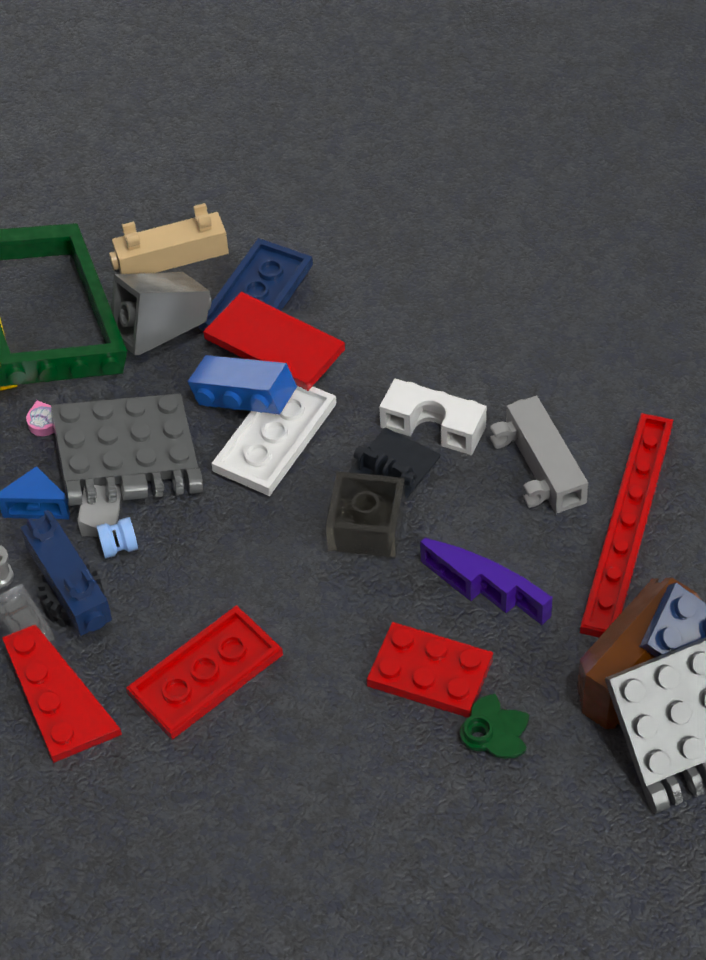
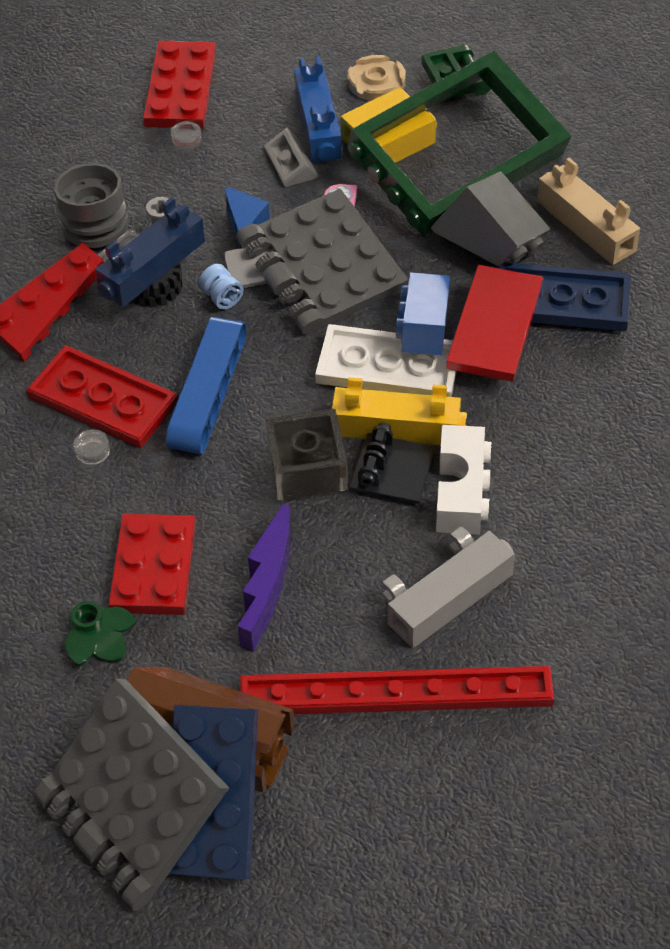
camera: 70 degrees right, 0 degrees up
none -> clear tile [73,430,110,465]
none -> blue beam [166,317,246,455]
none -> yellow brick [331,377,467,446]

